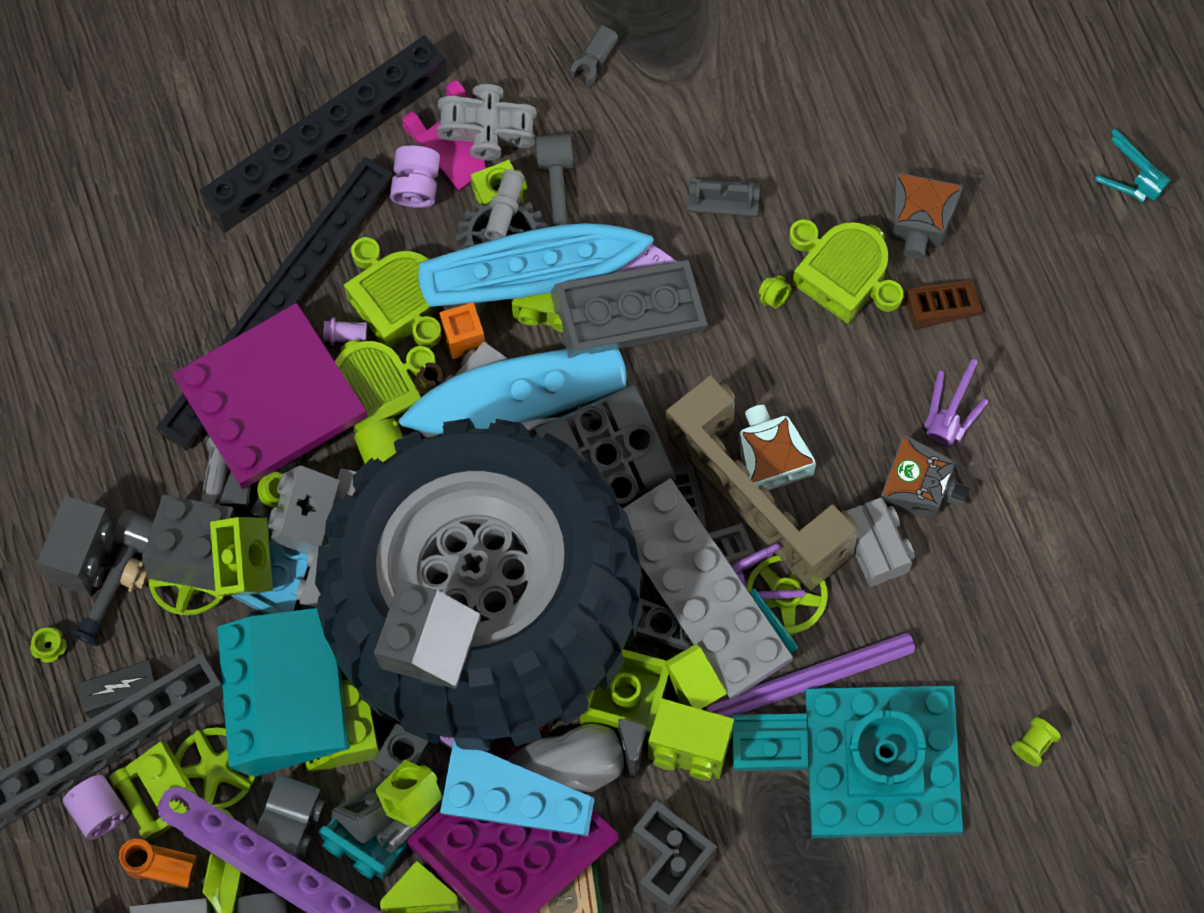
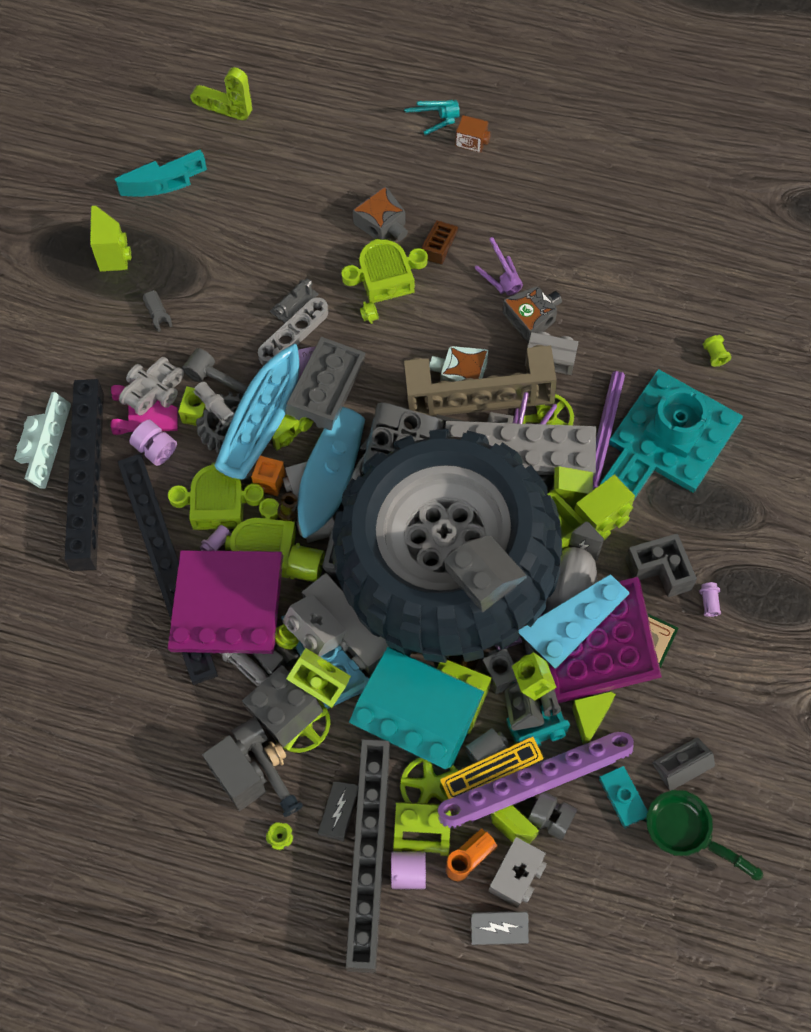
camera: 55 degrees left, 5 degrees down
none -> light aqua bracket [14,392,71,489]
none -> light grey beam [258,298,328,366]
none -> sticker [440,737,544,799]
none -> dark orange brick [456,115,491,153]

